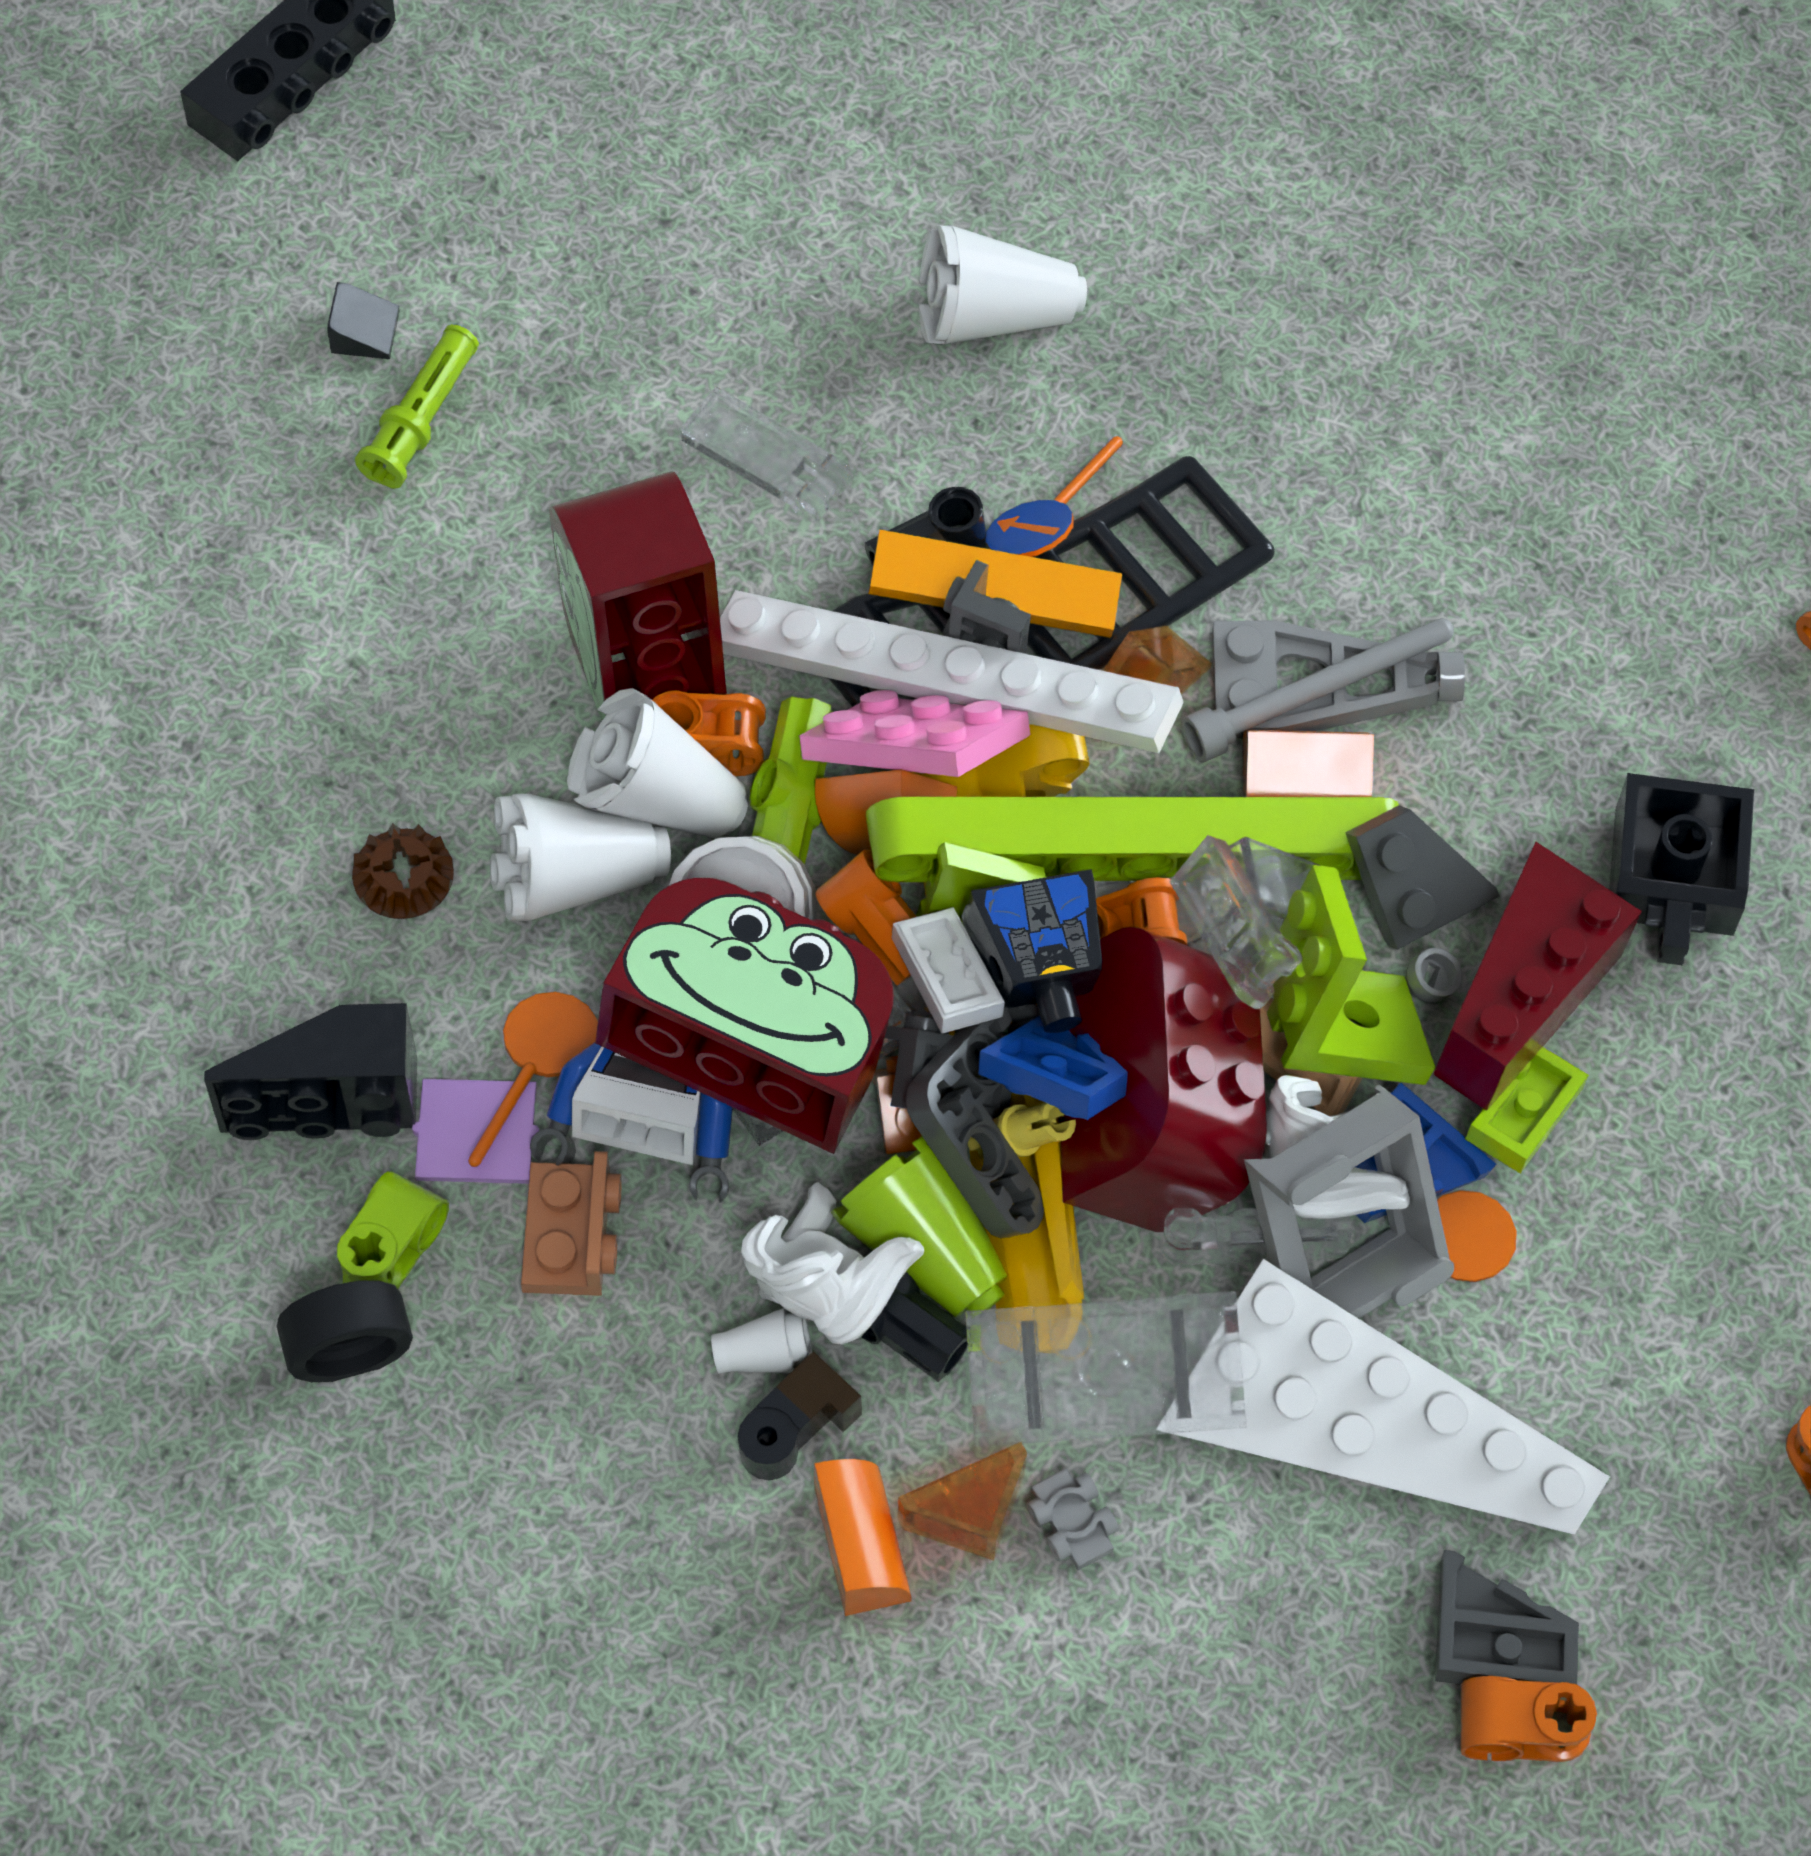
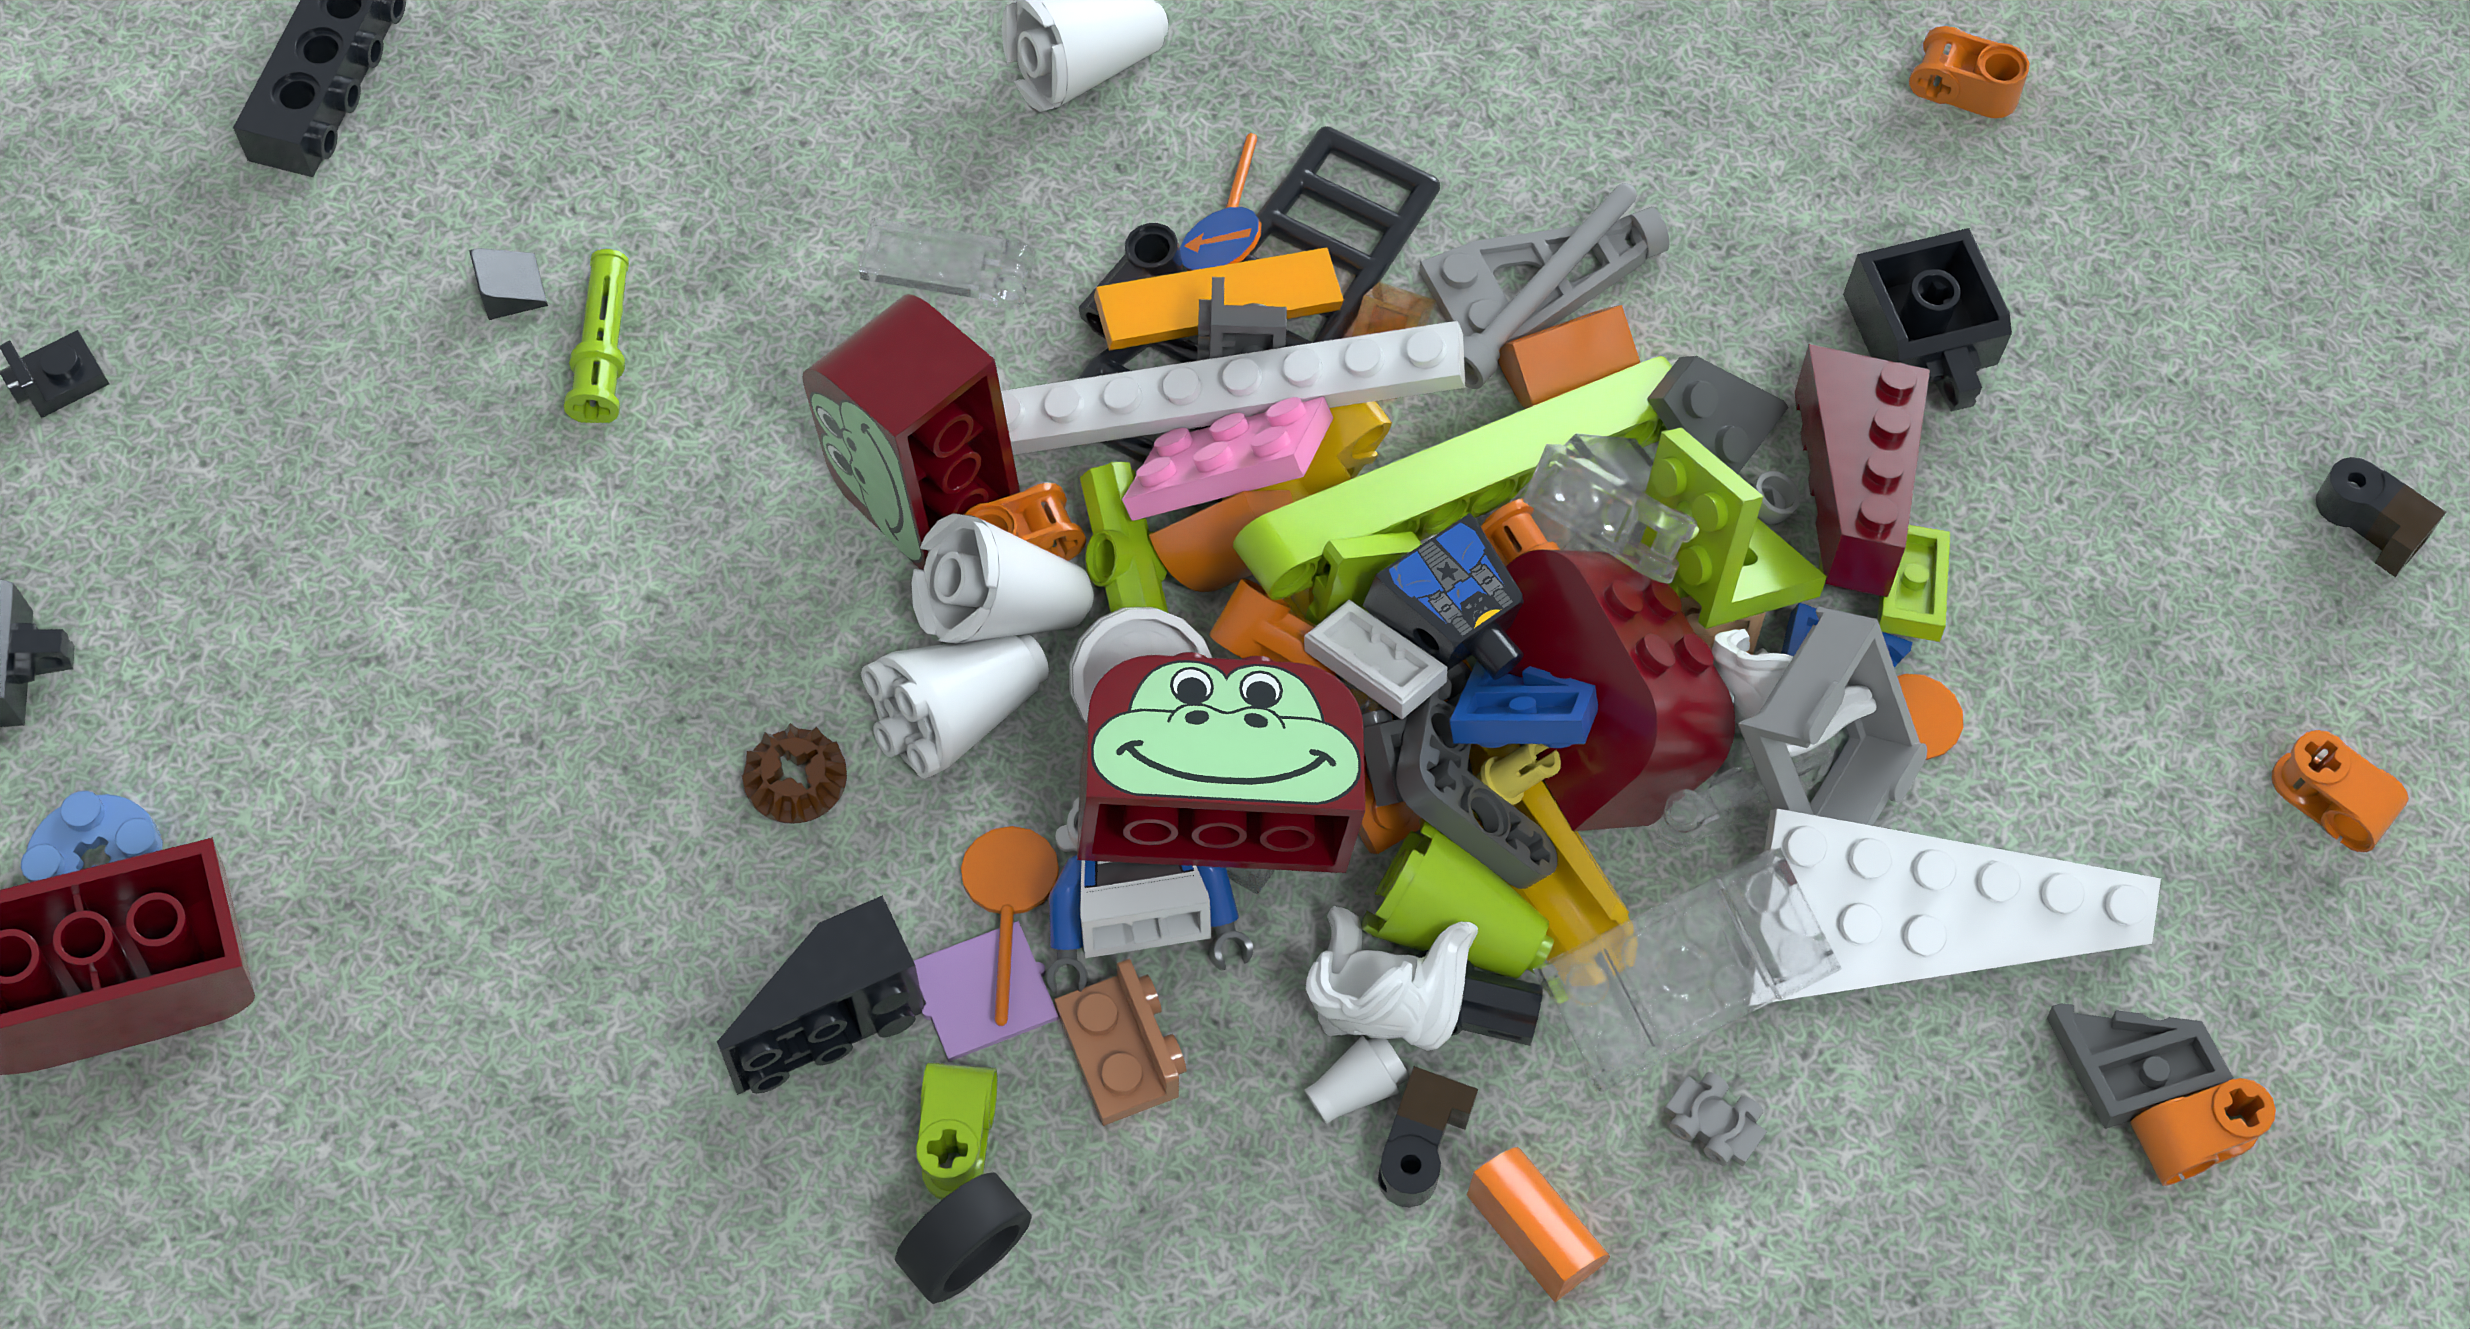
camera: 25 degrees left, 0 degrees up
clear orange slope [897,1442,1027,1561] -> none

